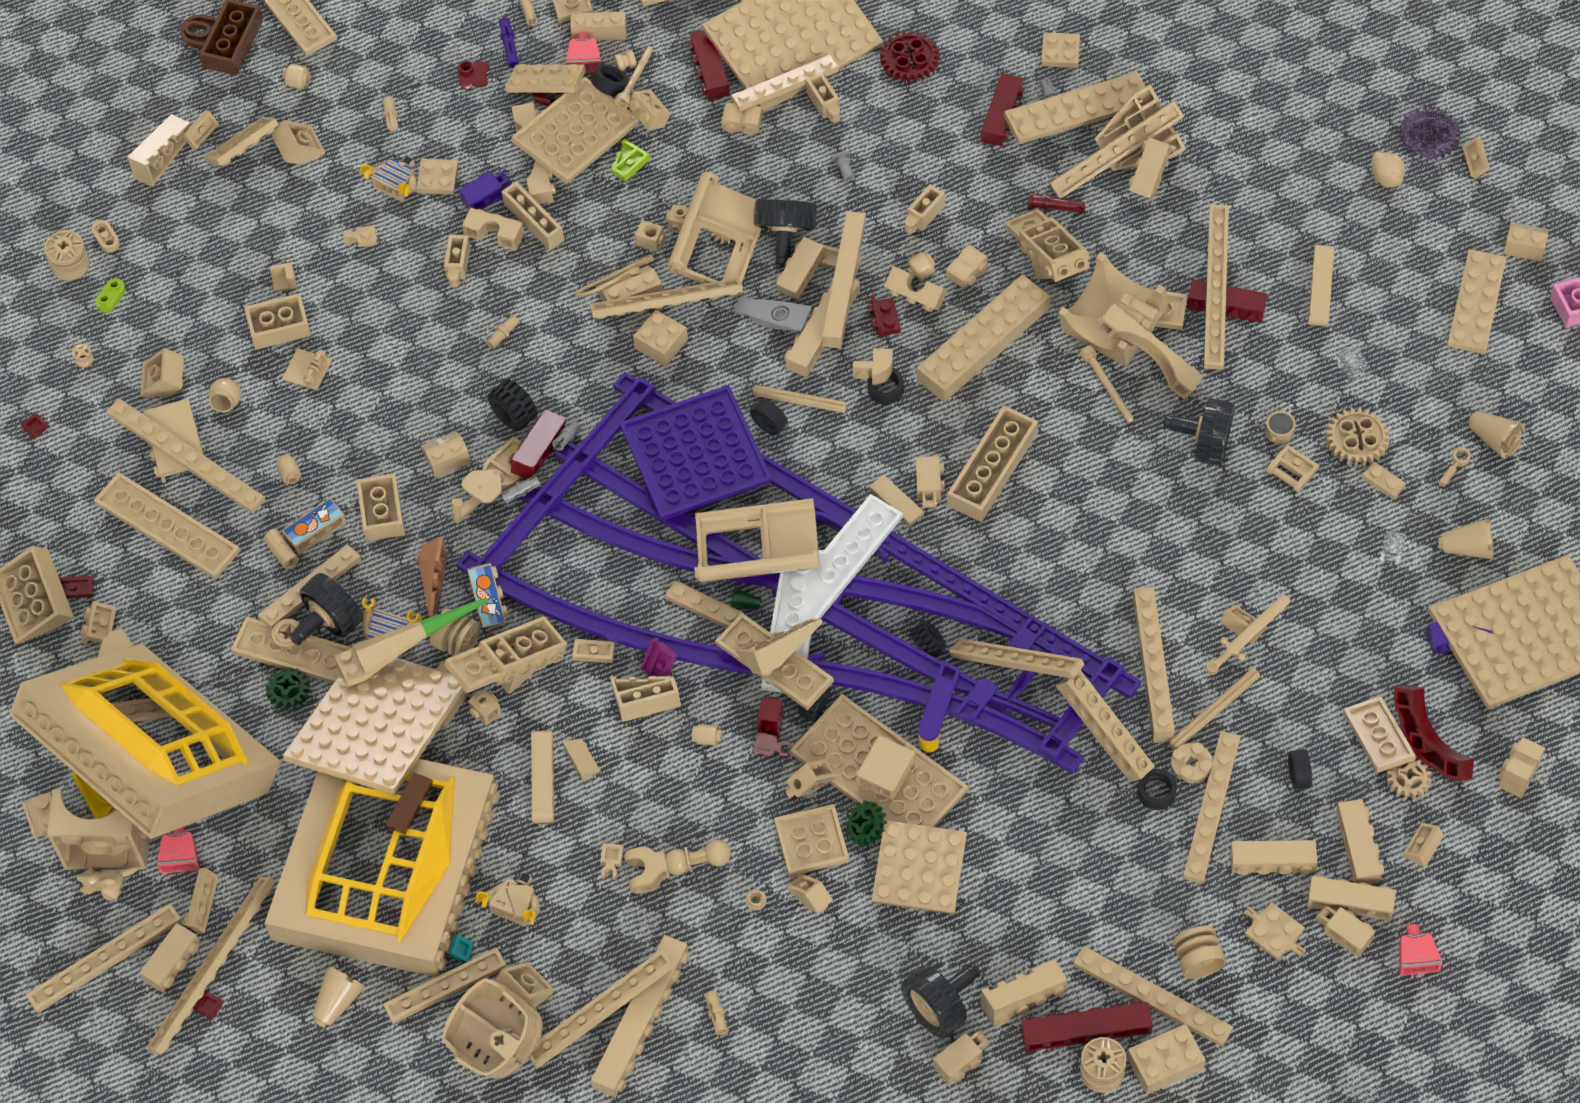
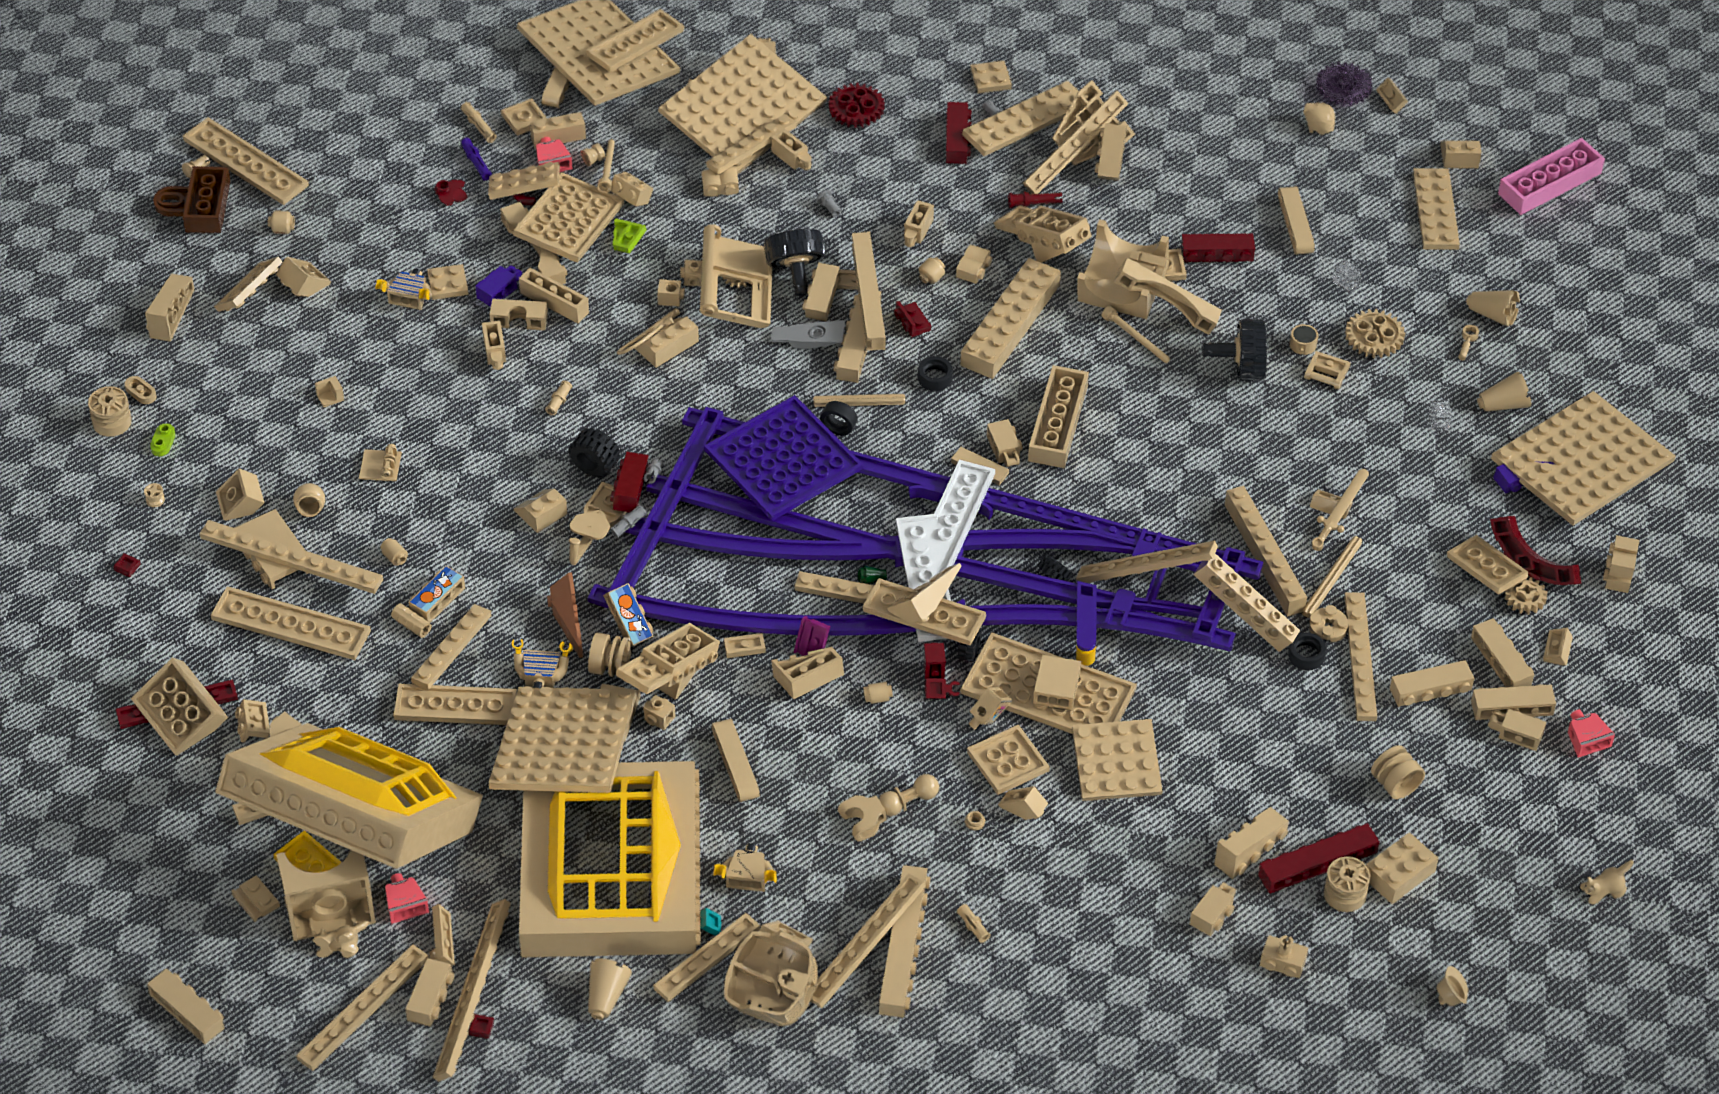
camera: 20 degrees left, 10 degrees down
tan plate [182,110,219,149] -> none
tan brick [244,293,311,350] -> none
dark green gear [265,667,310,710] -> none
tan gear [271,619,300,649] -> none
black wheel [289,573,363,646] -> none
tan plate [334,598,488,687] -> none
tan plate [343,225,377,247] -> none
tan brick [356,473,405,542] -> none
tan axle [382,97,398,132] -> none
reddish brown tile [386,772,433,835] -> none
tan slope [563,738,600,780] -> none
tan plate [589,278,743,319] -> none
black tyre [591,64,628,96] -> none
tan plate [600,843,624,880] -> none
tan brick [633,310,688,367] -> none
dark red brick [688,30,730,100] -> none
tan piece [694,498,820,583] -> none
dark green gear [844,800,887,846] -> none
tan brick [853,348,893,385] -> none
tan arch [884,266,948,312] -> none
black wheel [901,963,981,1038] -> none
tan plate [1073,946,1233,1047] -> none
tan plate [1204,204,1229,370] -> none
tan plate [1244,902,1306,961] -> none
black tyre [1288,749,1312,790] -> none
tan plate [1362,462,1406,500] -> none

